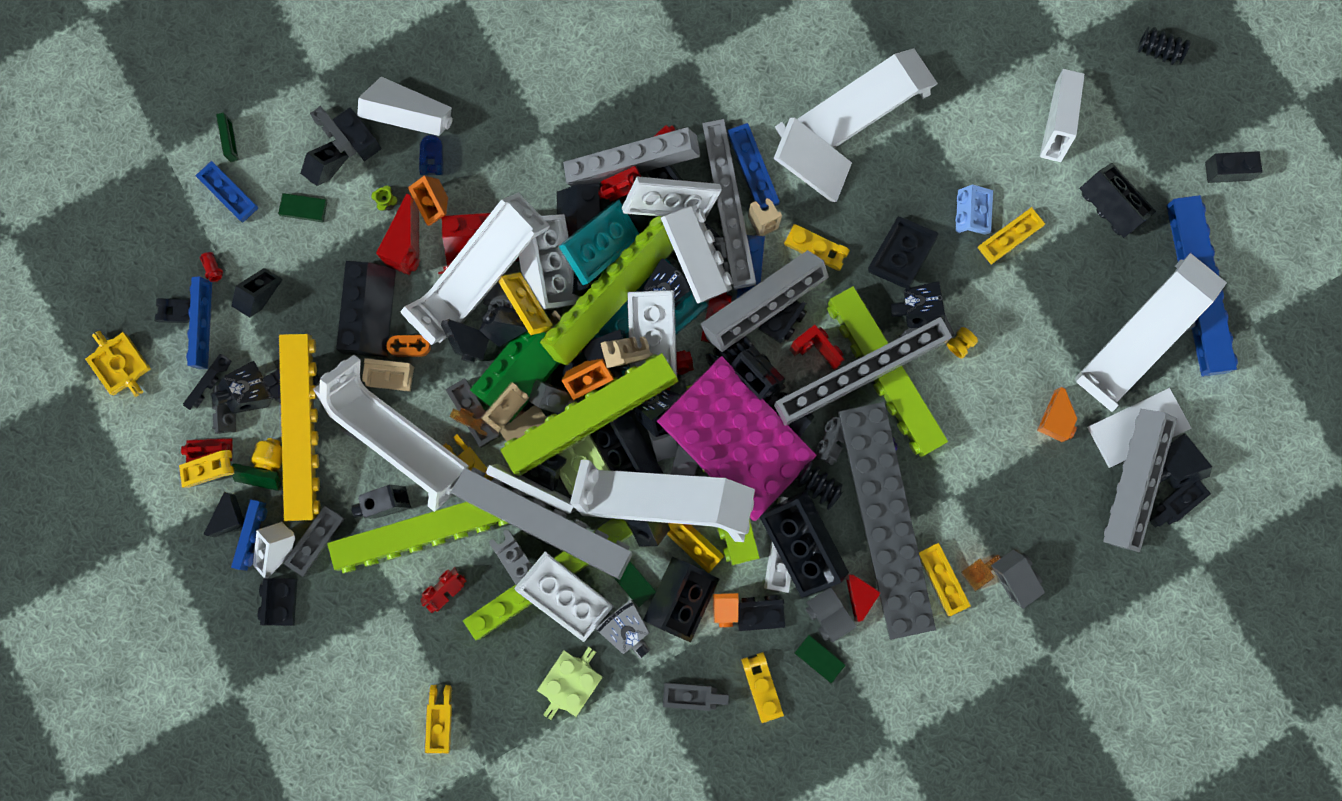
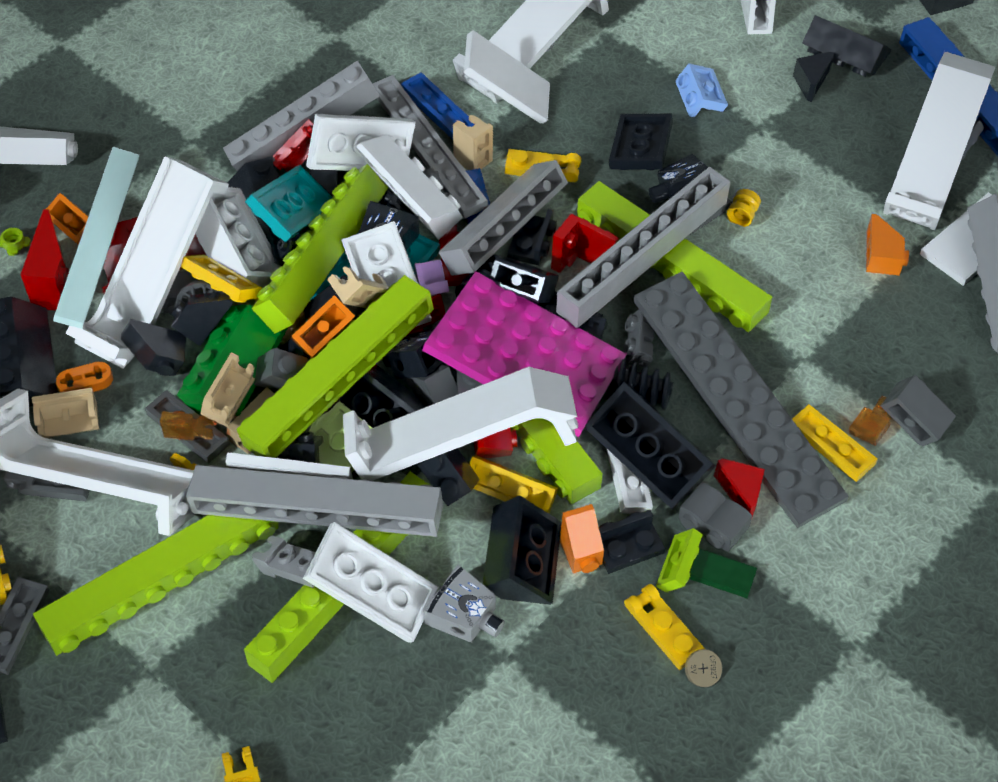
camera: 20 degrees left, 25 degrees down
black torso [351,484,411,519] -> none
clear blue plate [419,135,443,175] -> none
red hinge [420,567,467,613] -> none
yellowish green plate [537,647,603,720] -> none
dark green tile [612,561,656,607] -> none
dark grey hinge [663,682,729,711] -> none
yellow plate [977,207,1045,265] -> none
none -> light aqua tile [53,147,139,329]
none -> lavender panel [413,260,449,296]
none -> lime plate [656,528,703,592]
none -> dark tan piece [685,649,722,687]
none -> black slope [793,52,835,102]

